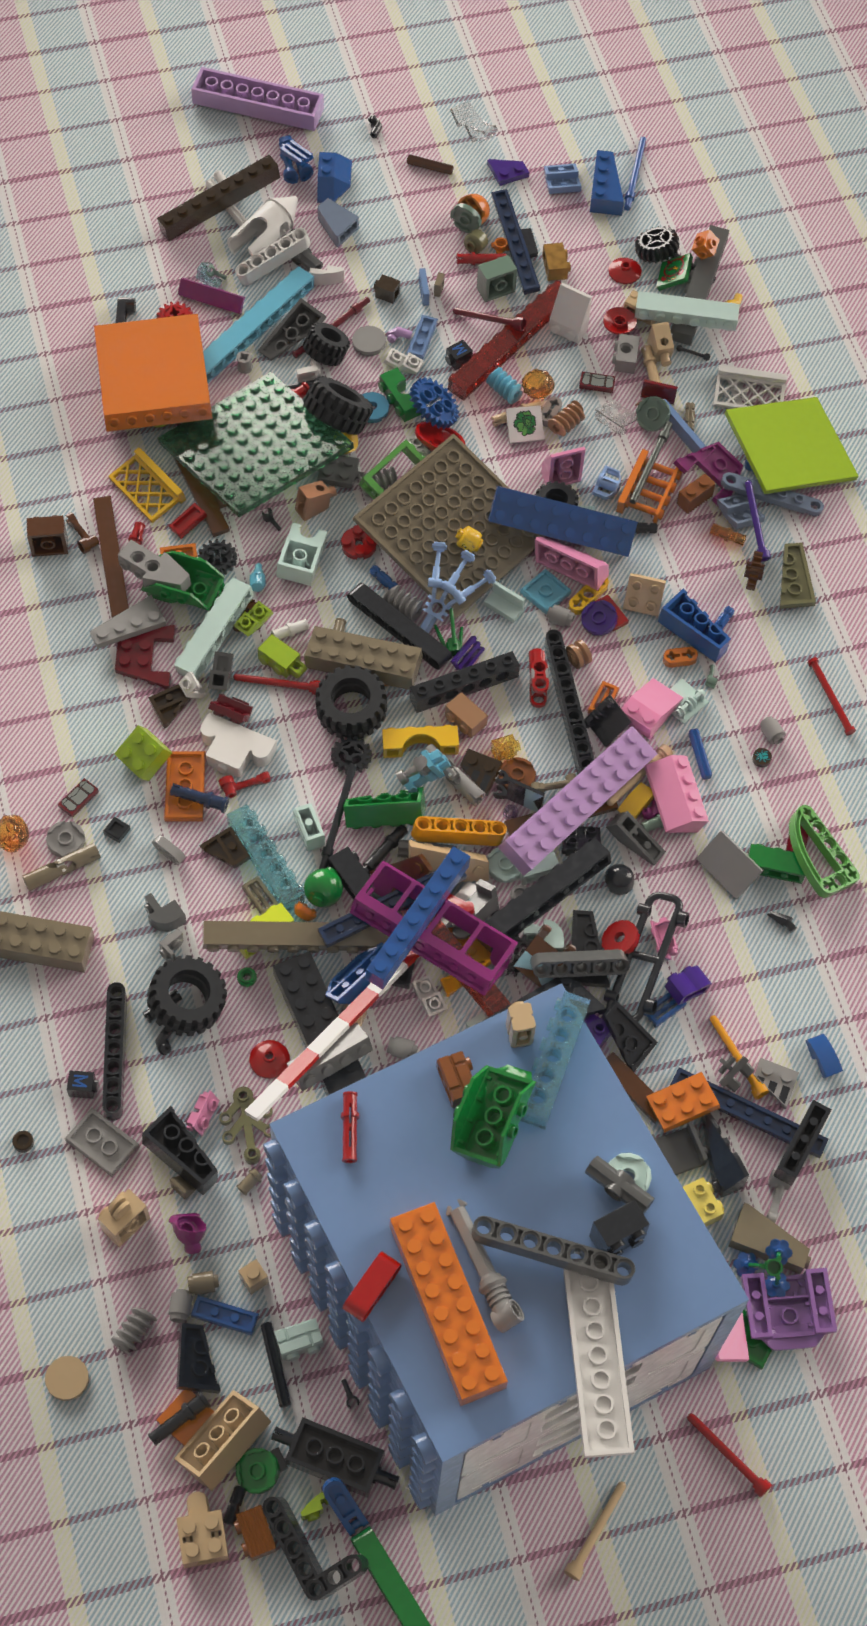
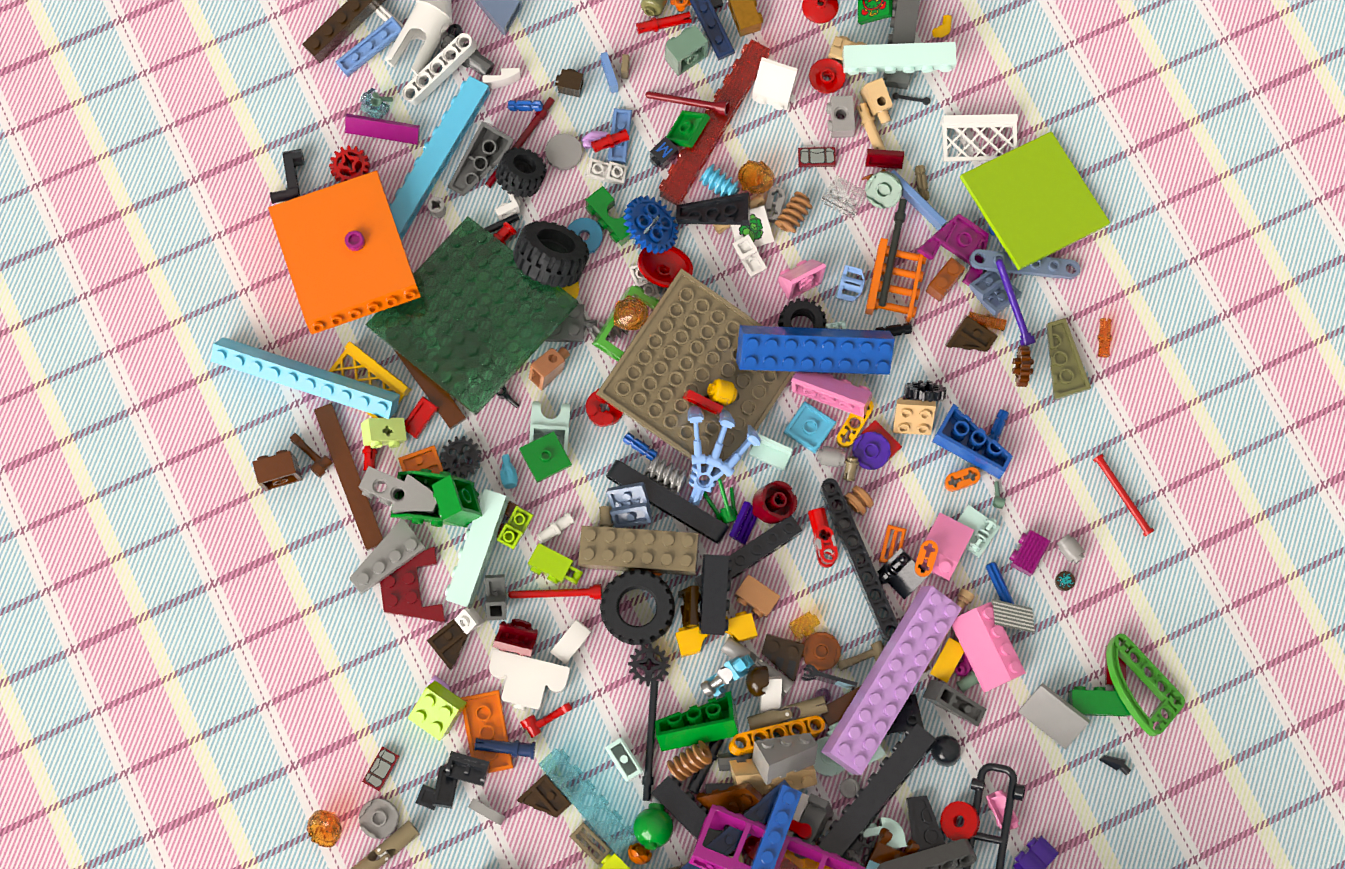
camera: 10 degrees left, 15 degrees up
none -> brick [211,337,400,419]
none -> medium blue tile [335,16,402,77]
none -> magenta tile [345,231,365,251]
none -> yellowish green brick [361,418,407,448]
none -> brick [431,475,483,526]
none -> black tile [433,766,458,809]
none -> black hinge [445,751,490,787]
none -> blue axle [507,100,543,111]
none -> green plate [519,431,572,483]
none -> white slope [550,619,591,664]
none -> red pin [591,129,630,153]
none -> sand blue slope [606,482,652,528]
none -> clear orange hair [613,295,648,331]
none -> green tile [666,110,710,148]
none -> medium nougat piece [667,741,712,781]
none -> black wing [676,192,750,225]
none -> dark brown wing [678,585,701,628]
none -> red tile [683,389,724,415]
none -> black brick [699,554,732,635]
none -> white slope [732,234,767,278]
none -> dark brown hair [745,666,769,697]
none -> dark tan piece [747,695,828,730]
none -> dark red brick [752,481,797,524]
none -> light grey wedge [752,733,818,785]
none -> white slope [759,676,782,713]
none -> dark tan pin [843,456,860,481]
none -> black gear [904,380,947,402]
none -> orange beam [914,540,938,577]
none -> dark brown wing [945,315,998,352]
none -> light grey sticker [992,599,1035,633]
none -> magenta brick [1009,530,1050,577]
none -> clear orange pin [1097,318,1112,358]

